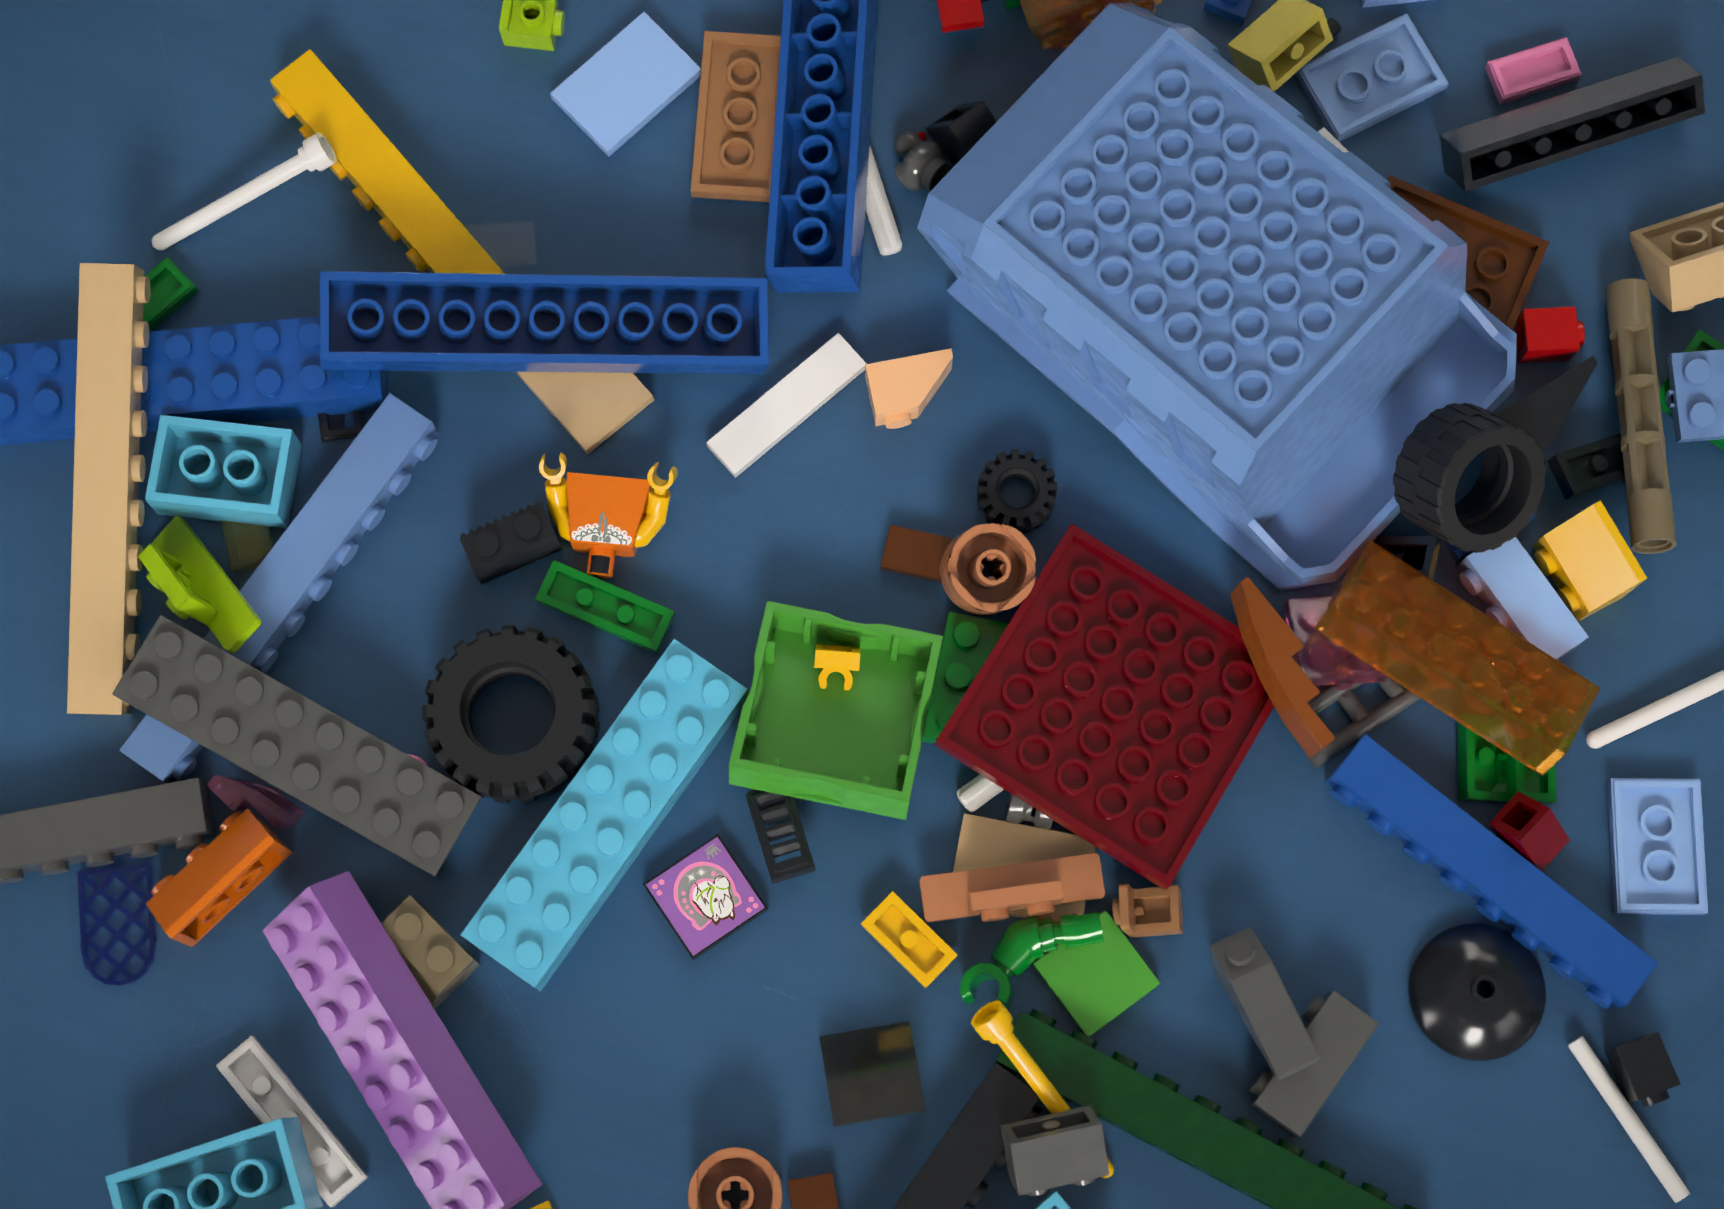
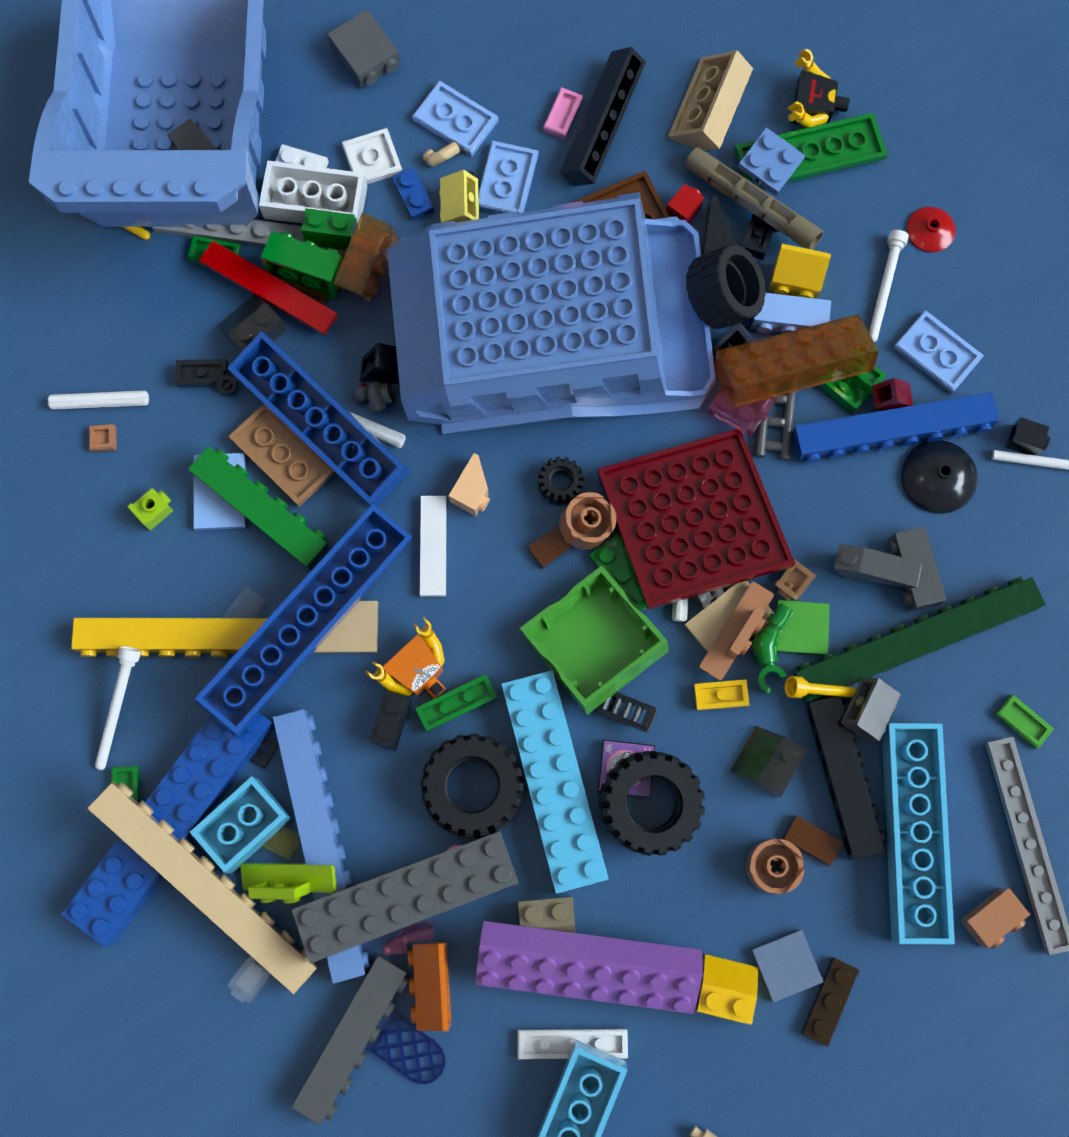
camera: 50 degrees left, 0 degrees up
yellow tile [814,644,860,690] -> none
dark orange slope [1230,576,1336,759] -> none
none -> green brick [188,446,329,570]
none -> clear brick [227,957,272,1003]
none -> black tyre [599,751,705,856]

